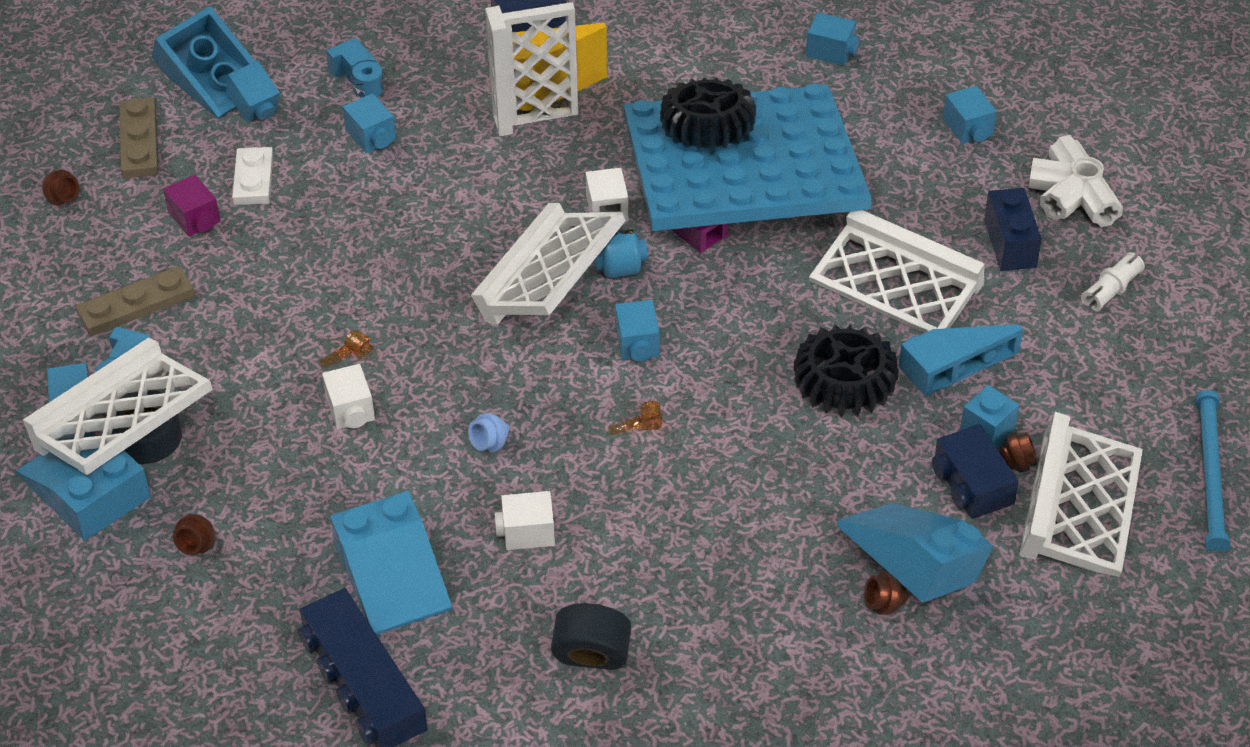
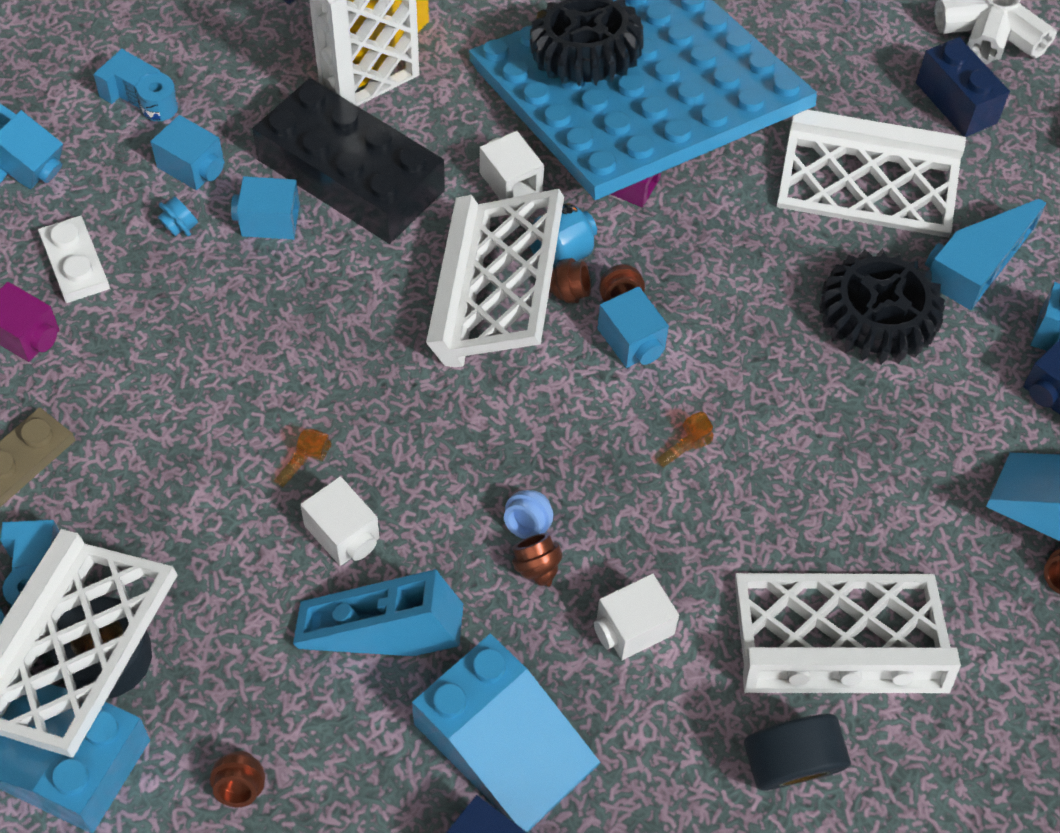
camera: 25 degrees left, 10 degrees up
none -> dark azure plate [157,196,198,237]
none -> dark azure brick [231,176,300,240]
none -> black brick [252,78,445,244]
none -> dark azure slope [293,569,463,656]
none -> copper plate [512,533,562,587]
none -> copper plate [549,258,591,304]
none -> copper plate [599,264,645,302]
none -> white fence [735,573,961,693]

